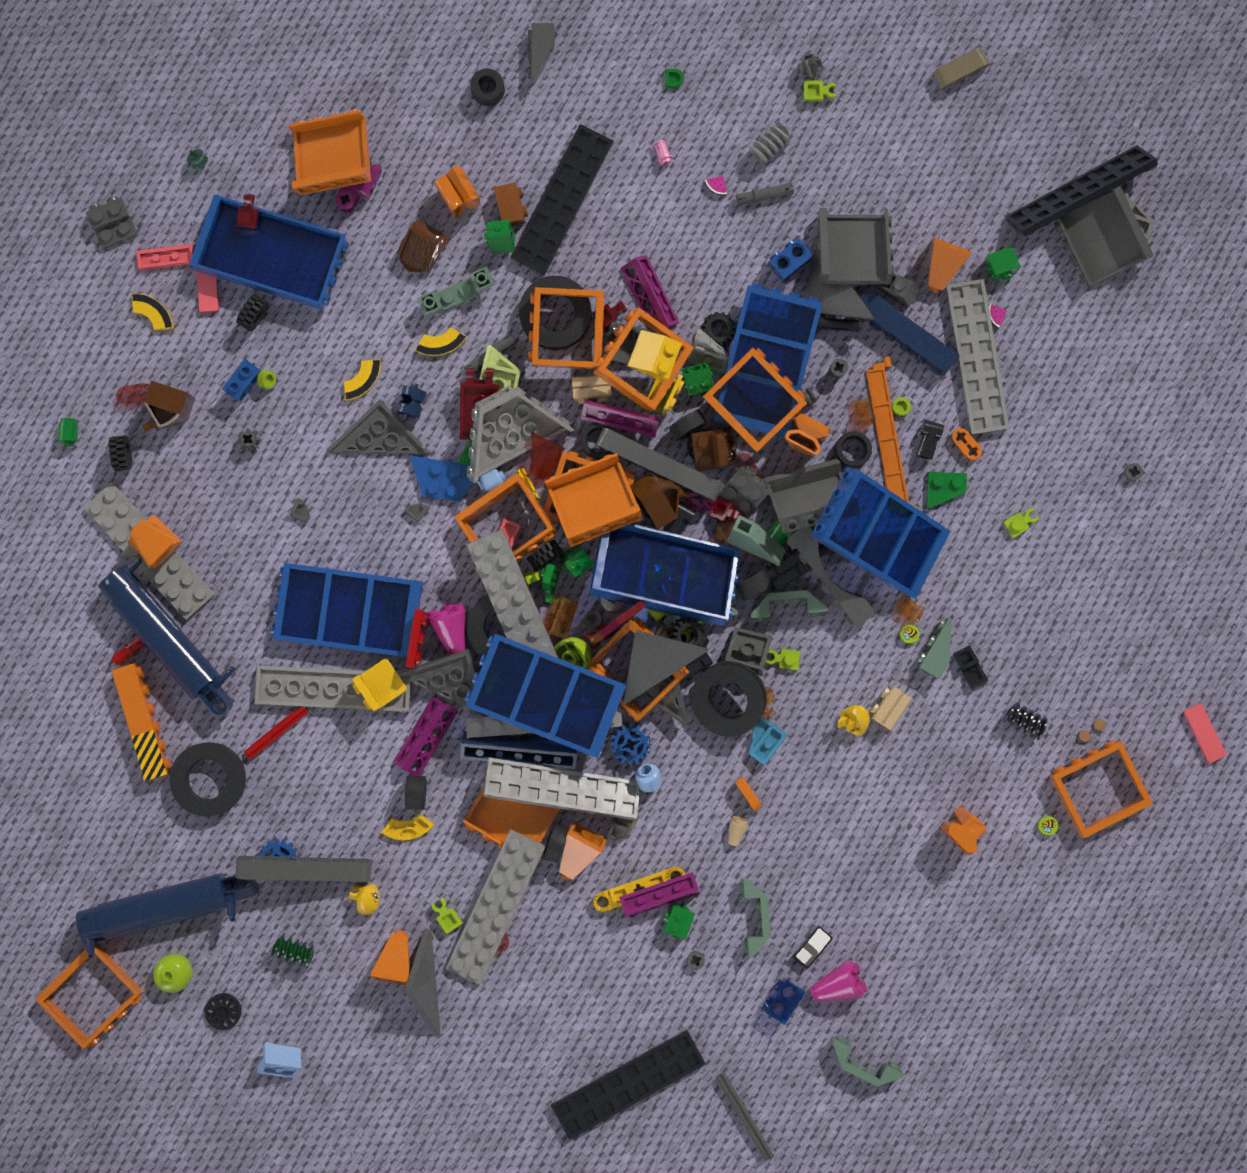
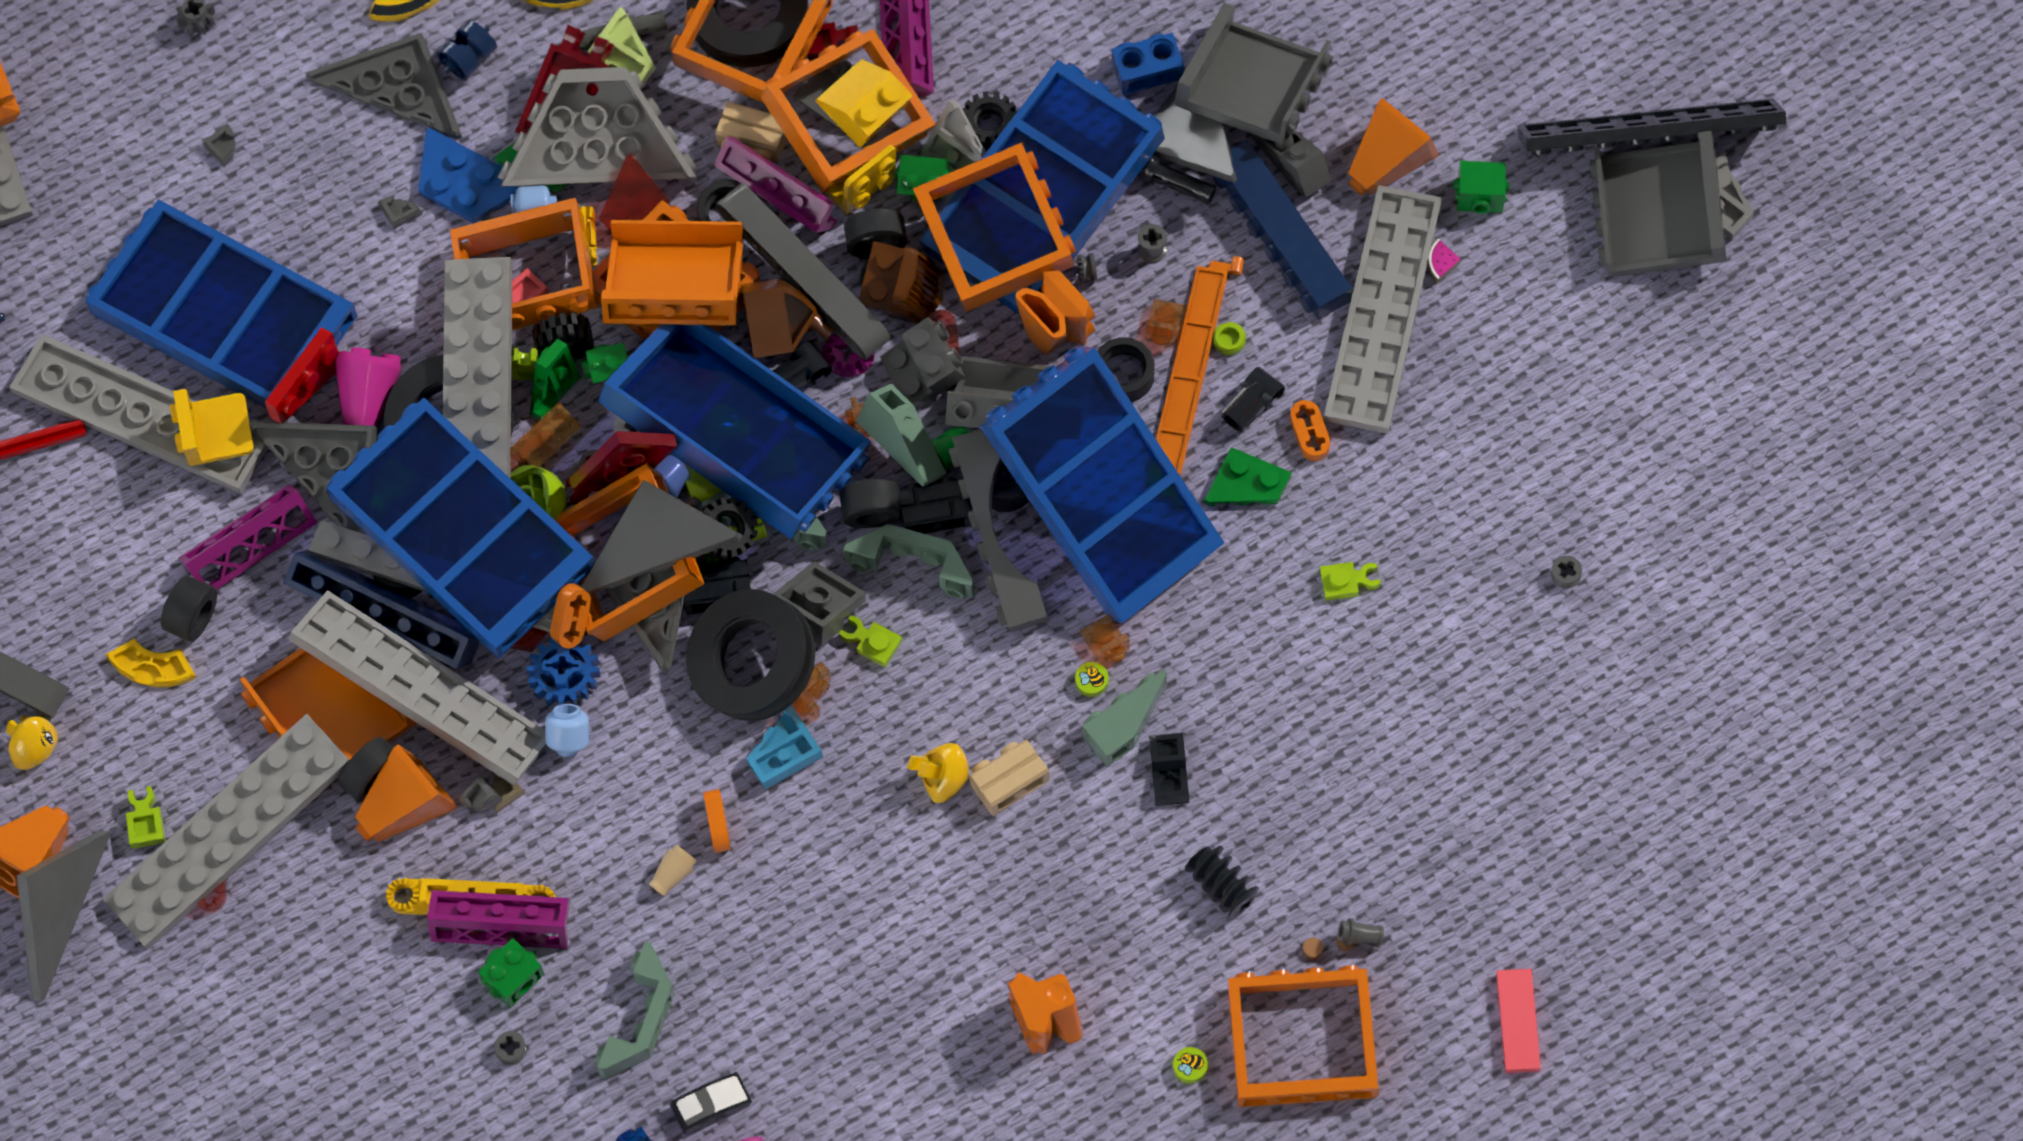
camera: 30 degrees right, 20 degrees down
dark red plate [708,499,745,524] -> none
none -> orange beam [550,583,591,649]
none -> dark grey pin [1338,918,1384,948]

